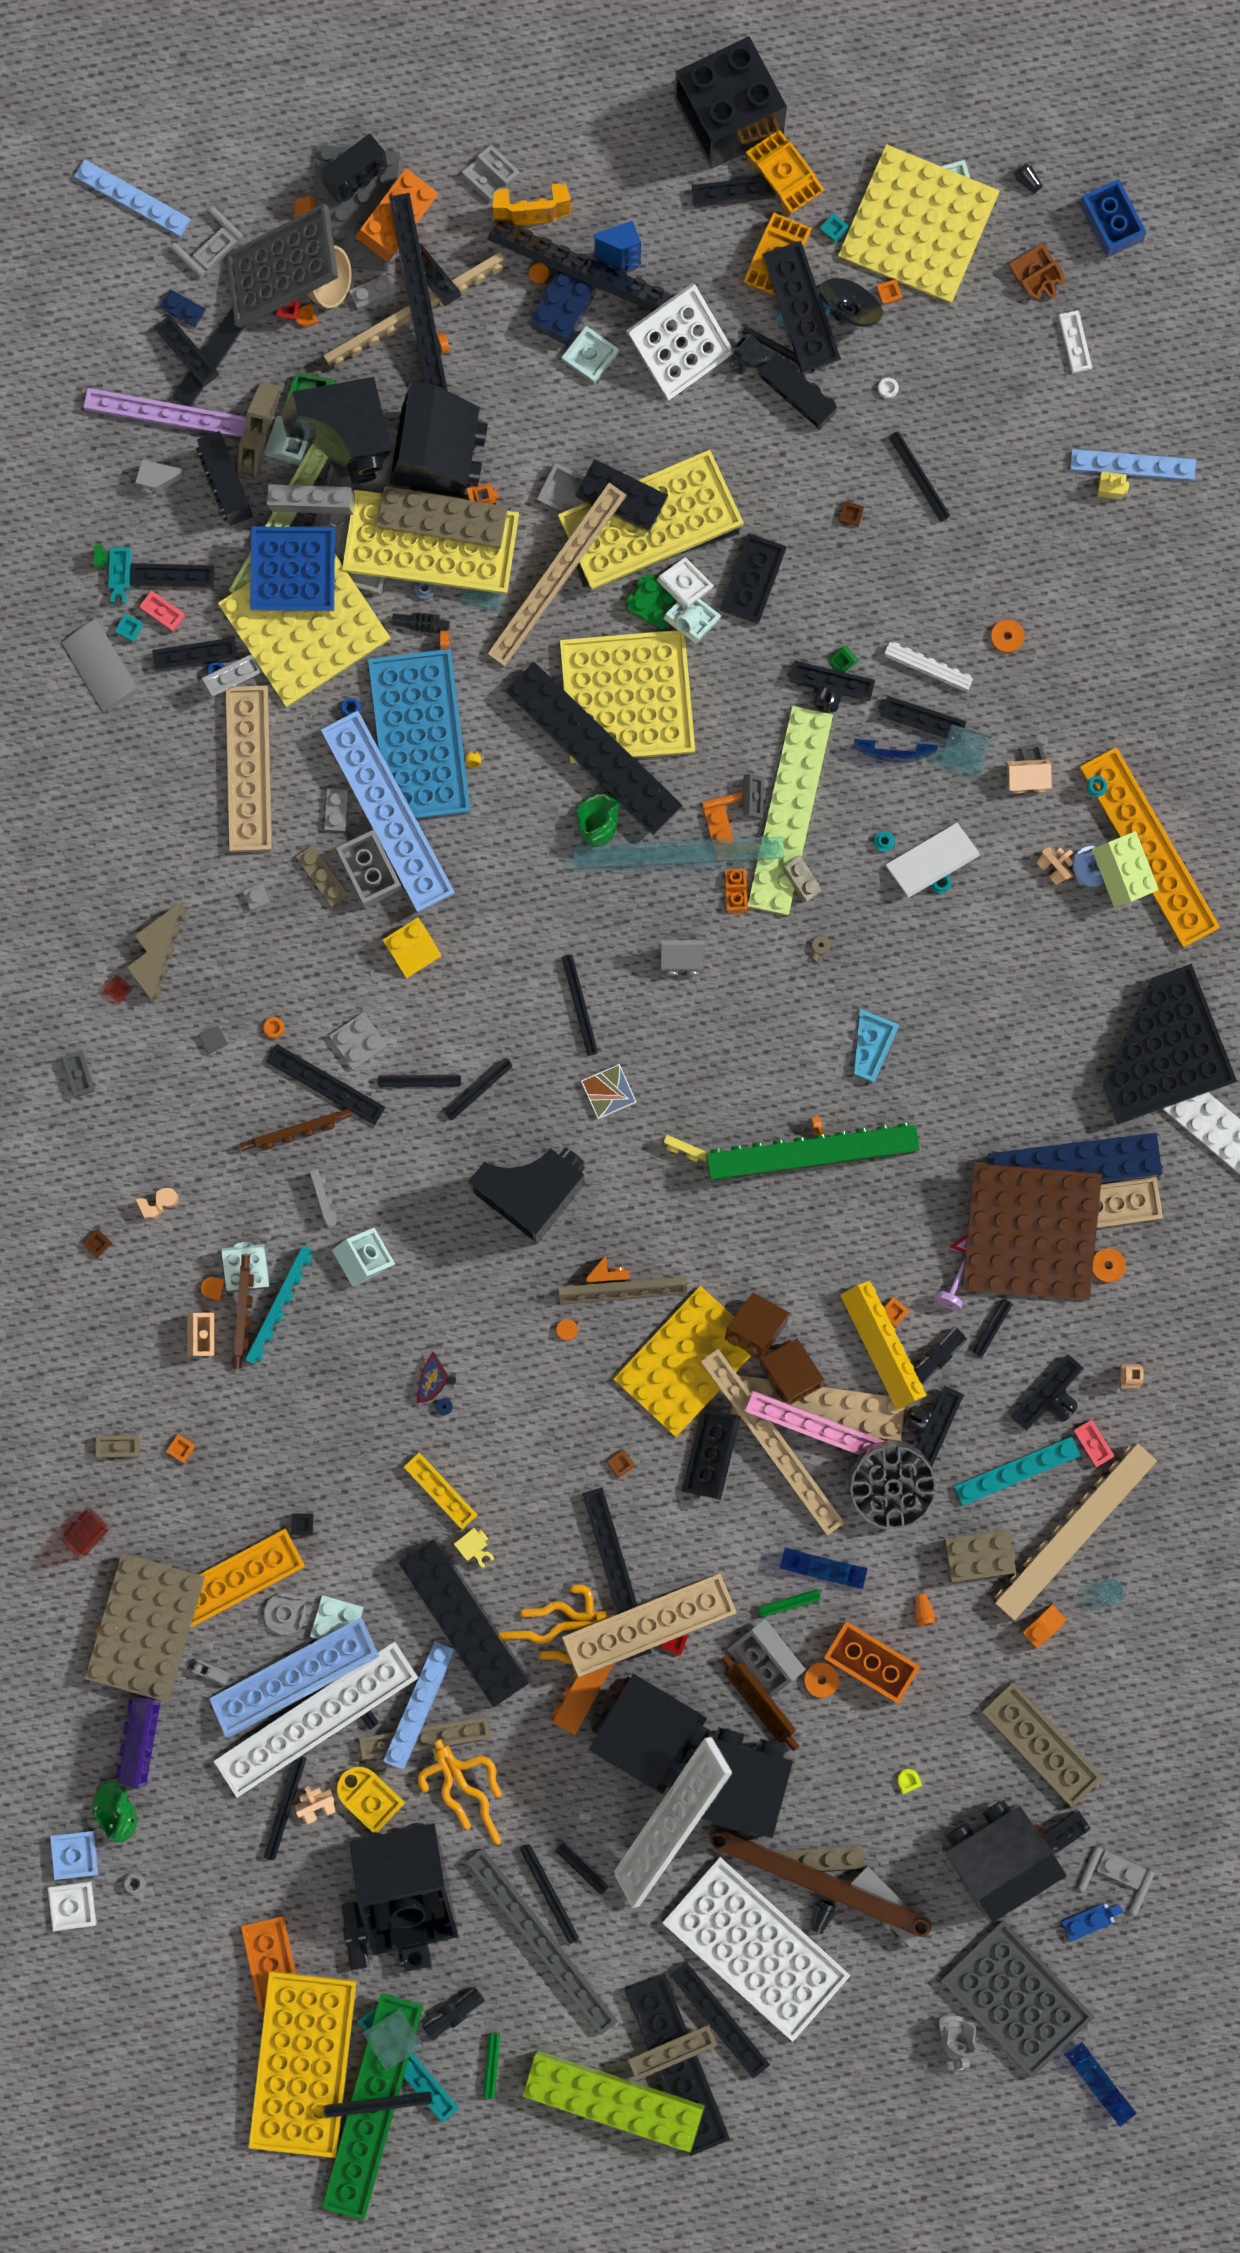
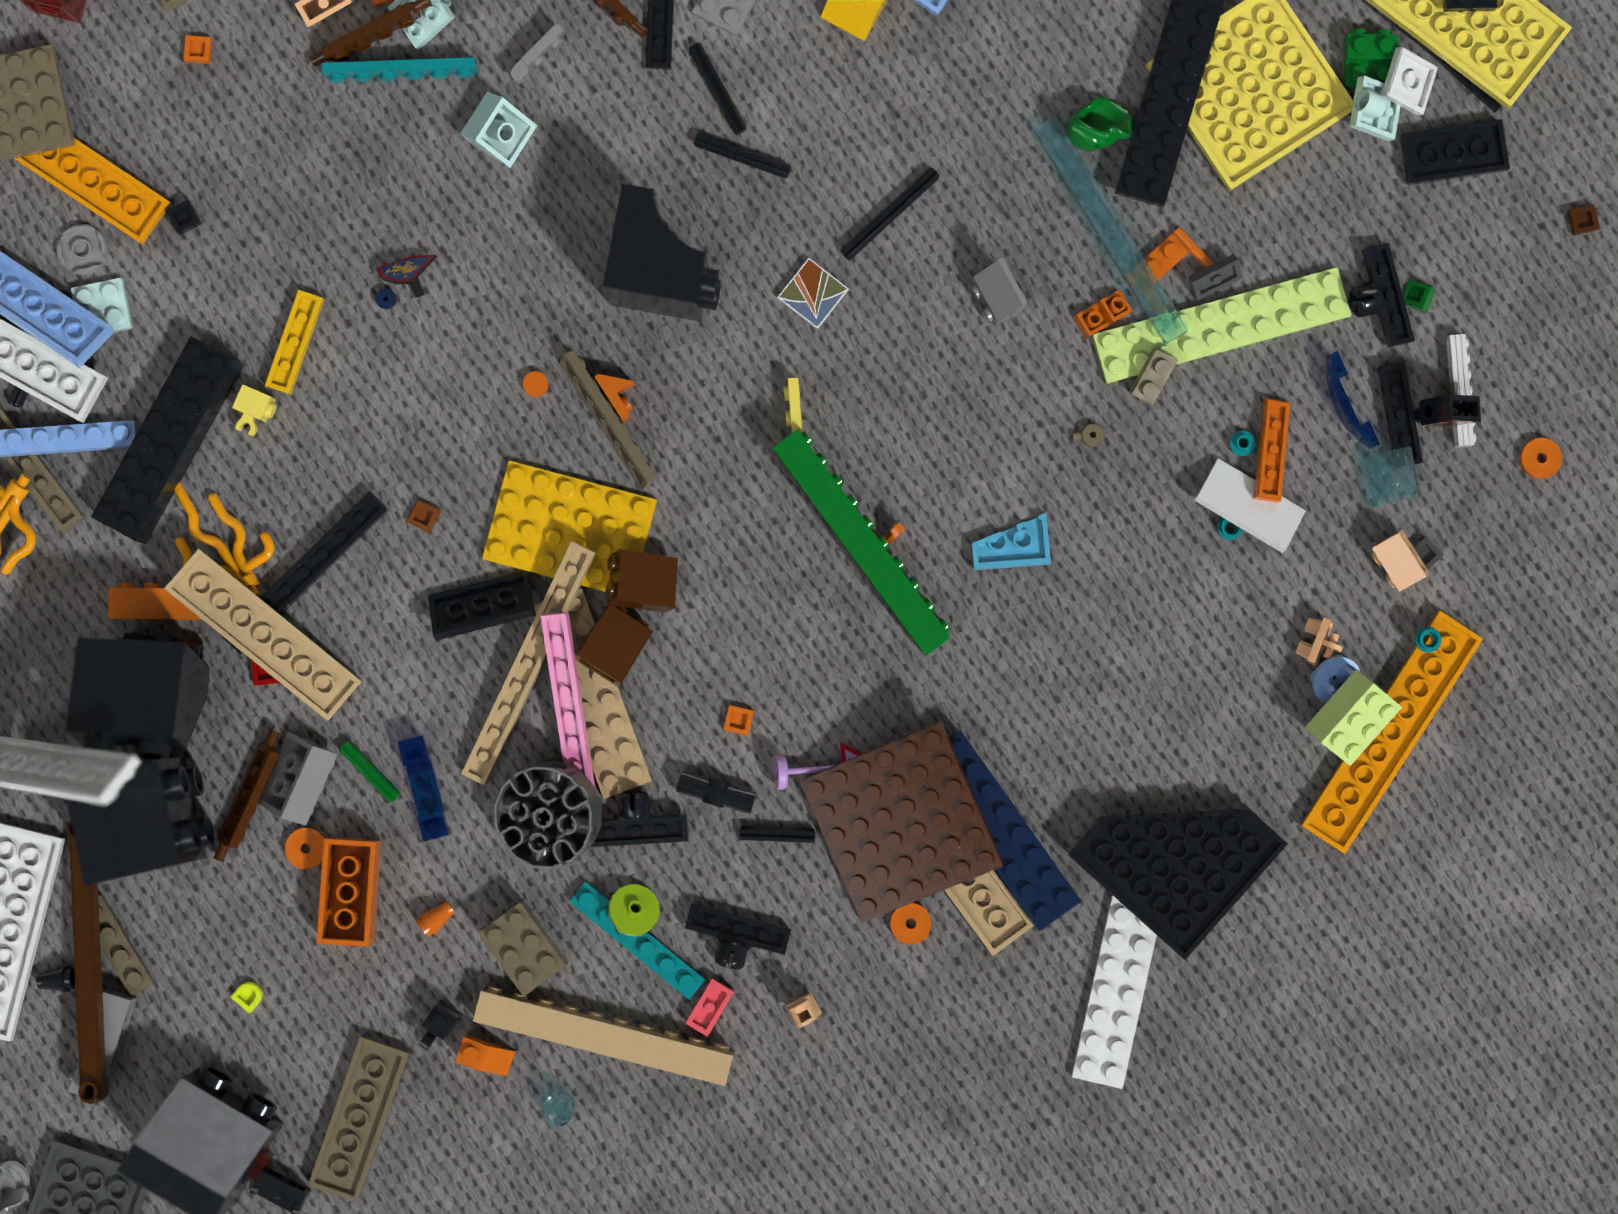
camera: 55 degrees right, 5 degrees up
yellow brick [840,1281,927,1410] -> none
none -> black brick [418,1000,461,1050]
none -> lime plate [608,884,660,936]
none -> orange tile [1254,398,1291,503]
none -> black torso [1414,394,1481,427]

